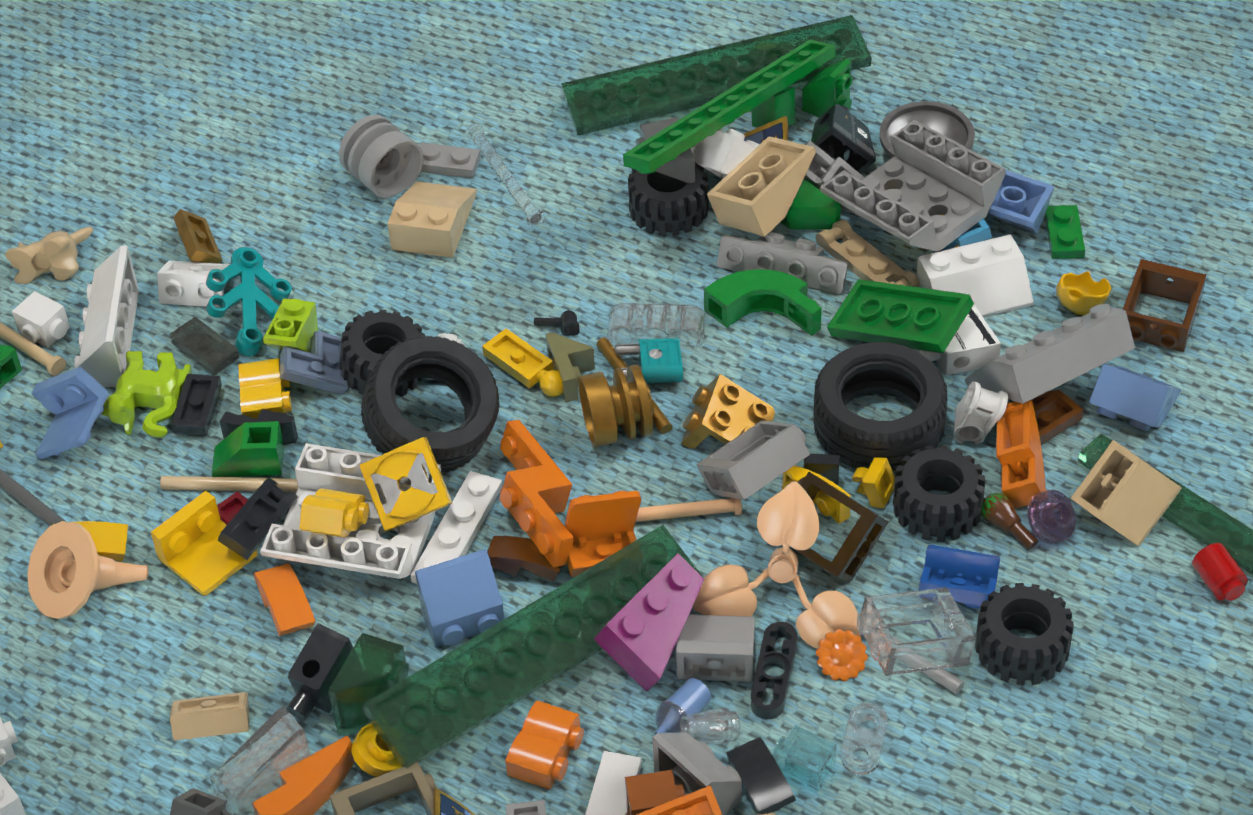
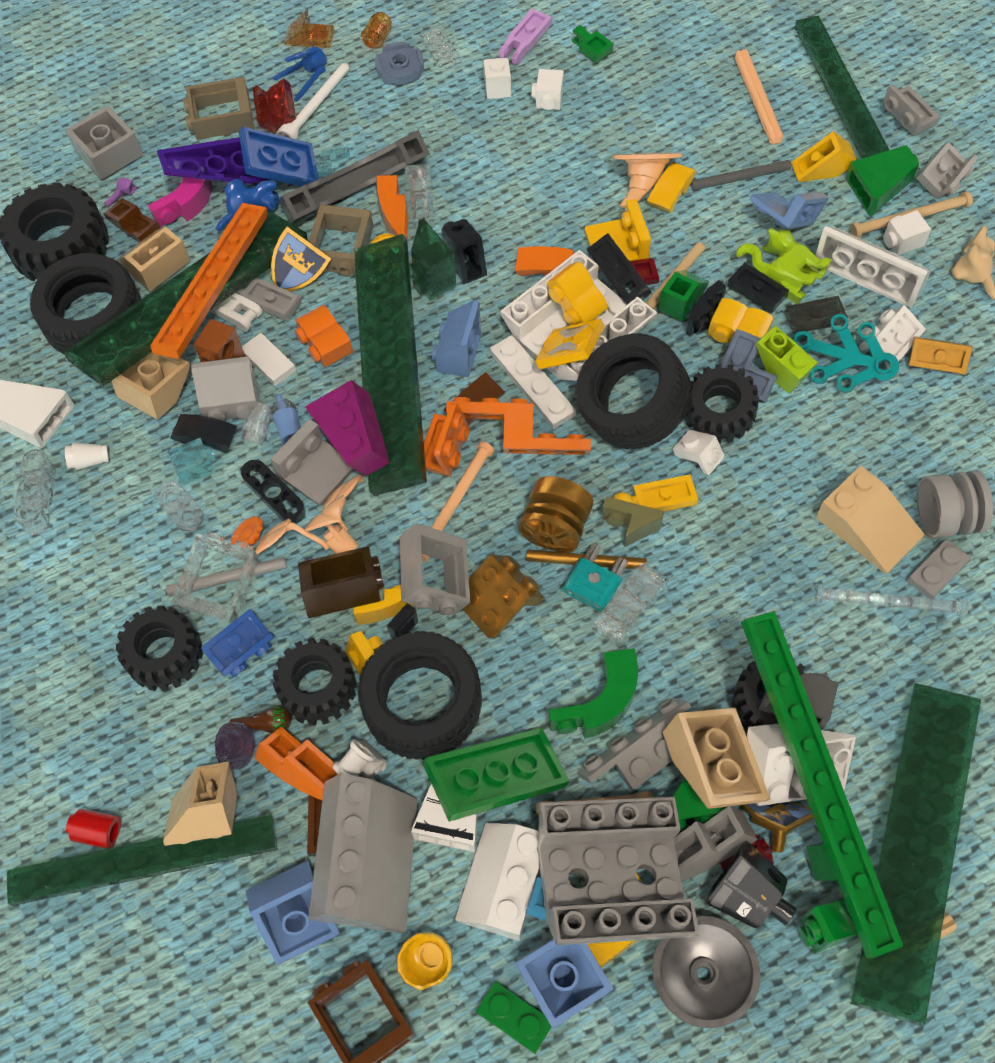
camera: 125 degrees right, 15 degrees up
tan slope [170,692,249,741] -> none
black hand [534,310,580,336] -> none

